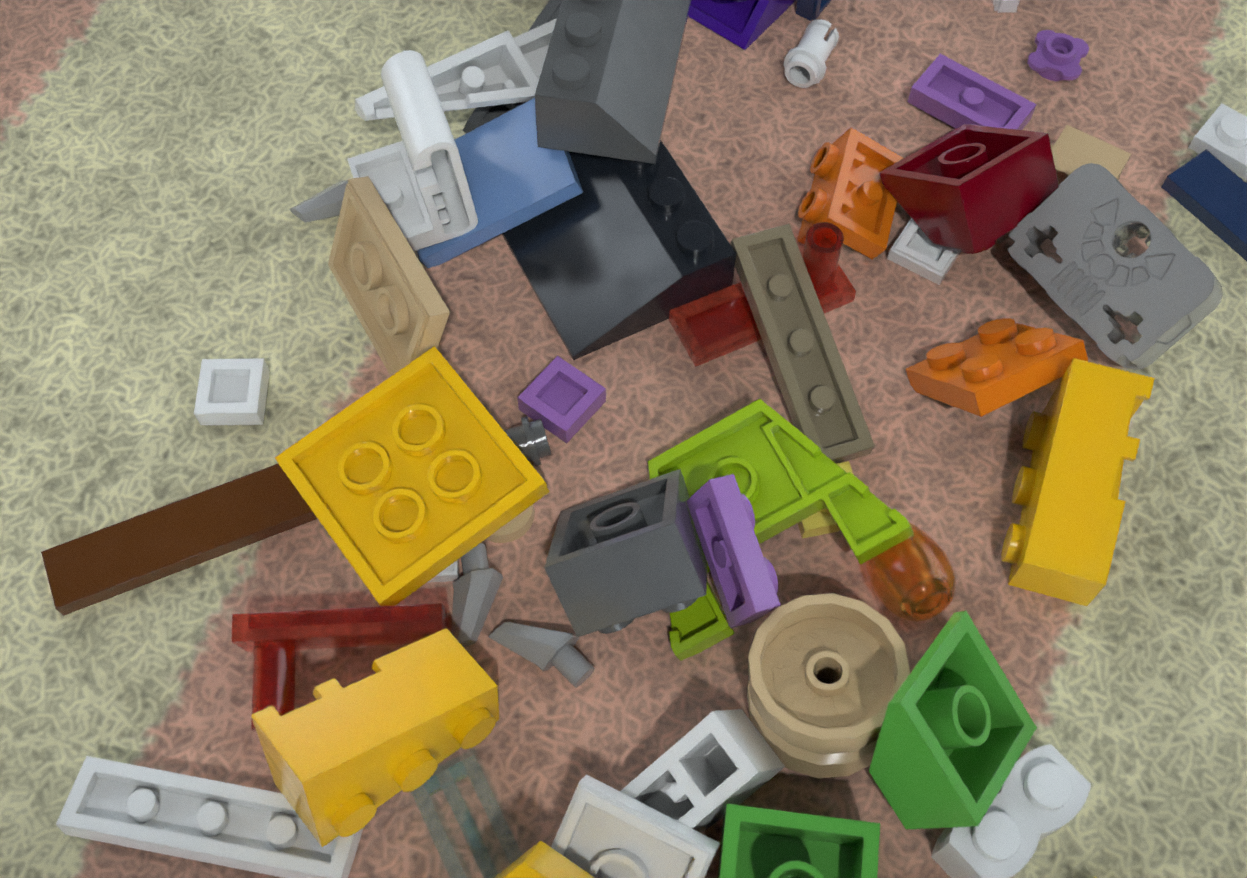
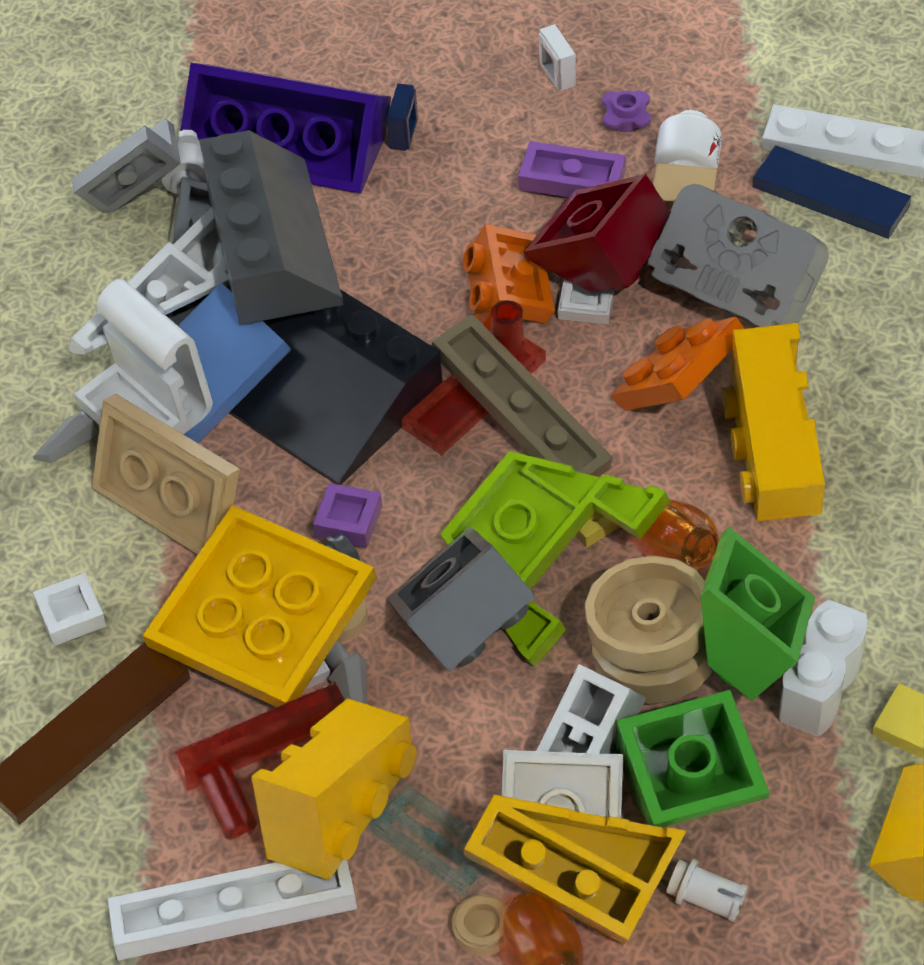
camera: 20 degrees left, 10 degrees down
light grey bar [489,622,595,688] -> none
medium lavender plate [686,474,781,628] -> none
white pin [783,20,839,88] -> none
none -> white head [654,110,722,168]

